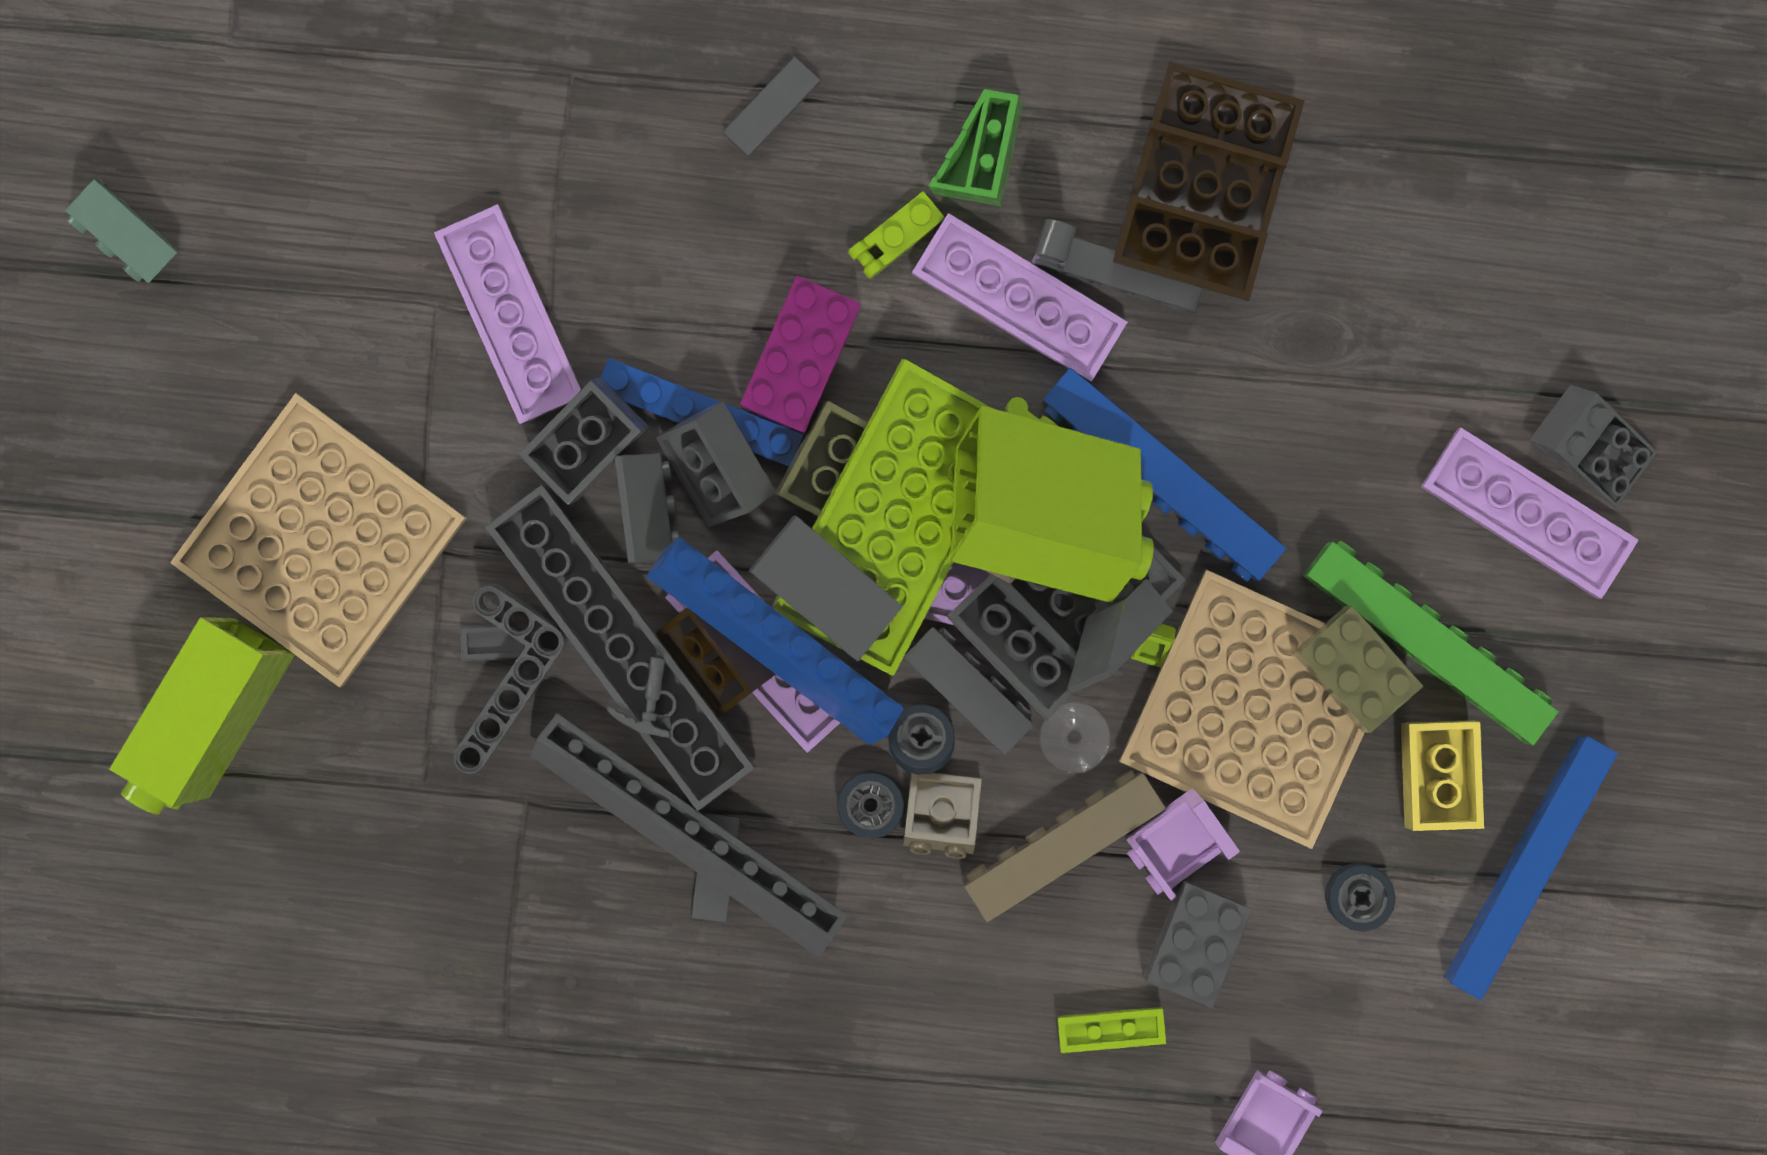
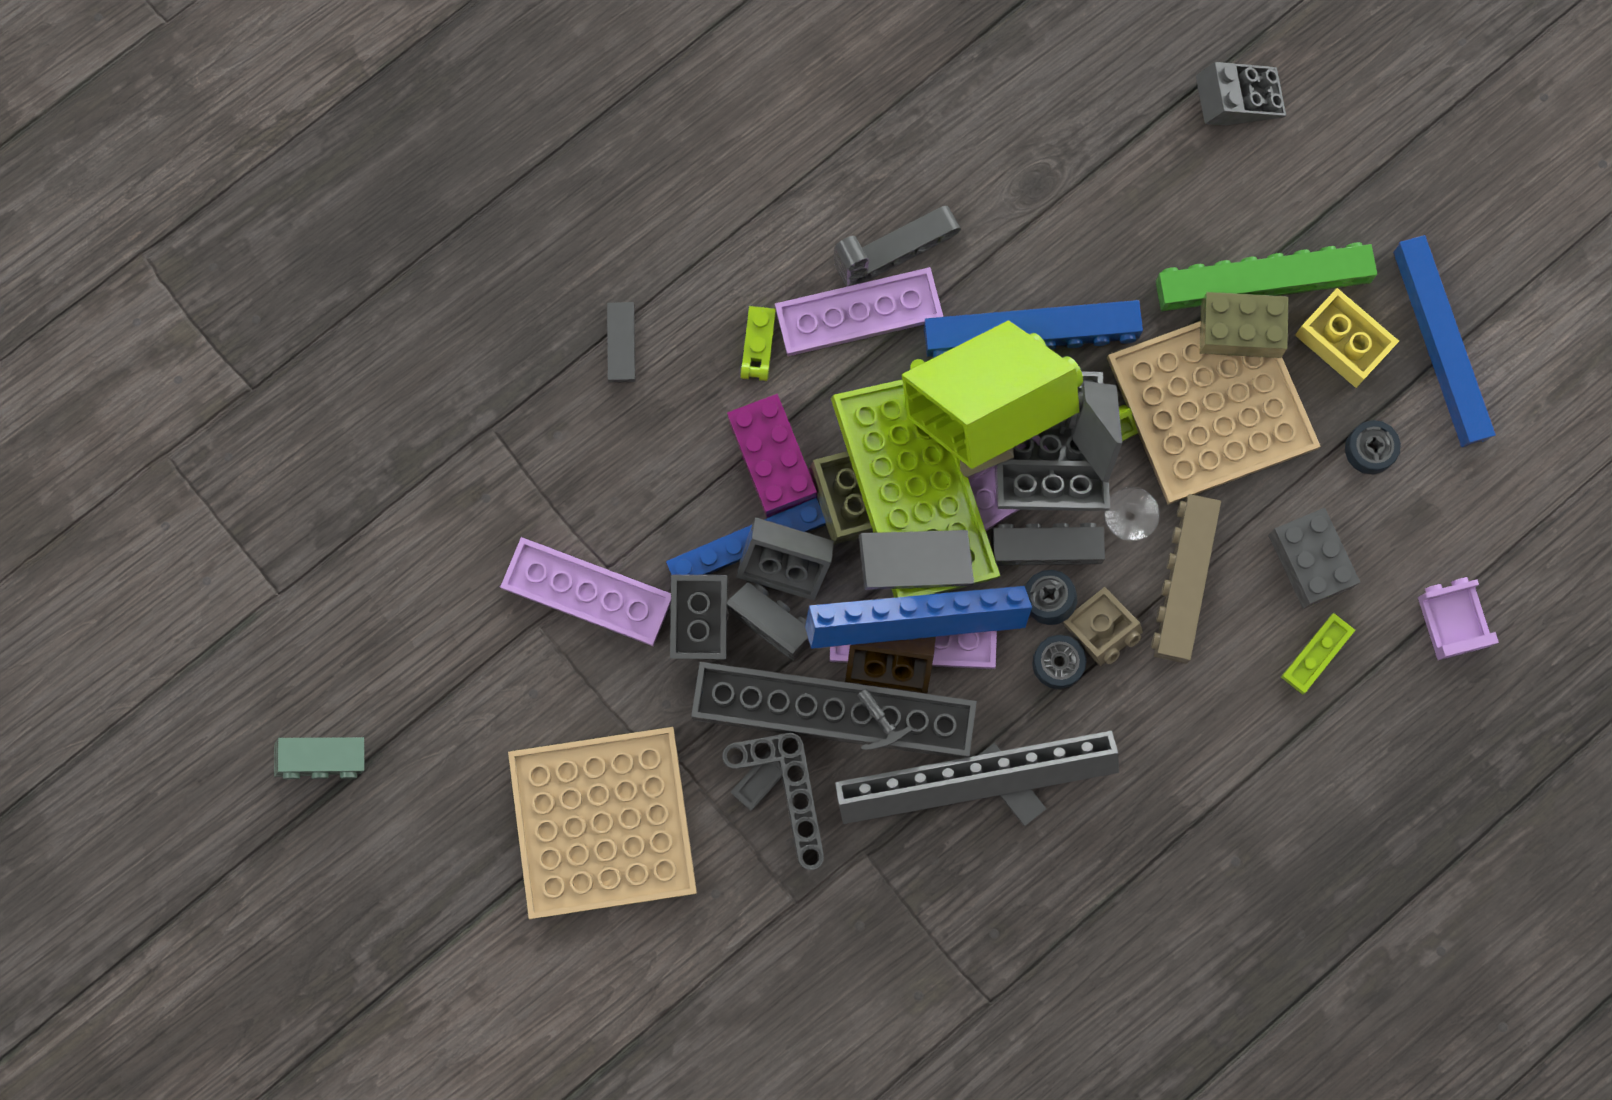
camera: 35 degrees left, 10 degrees down
lime brick [109,617,295,815] -> none
bright green wedge [928,89,1023,207] -> none
dark brown slope [1113,62,1305,301] -> none
lavender panel [1125,788,1240,900] -> none
lavender plate [1421,427,1639,599] -> none

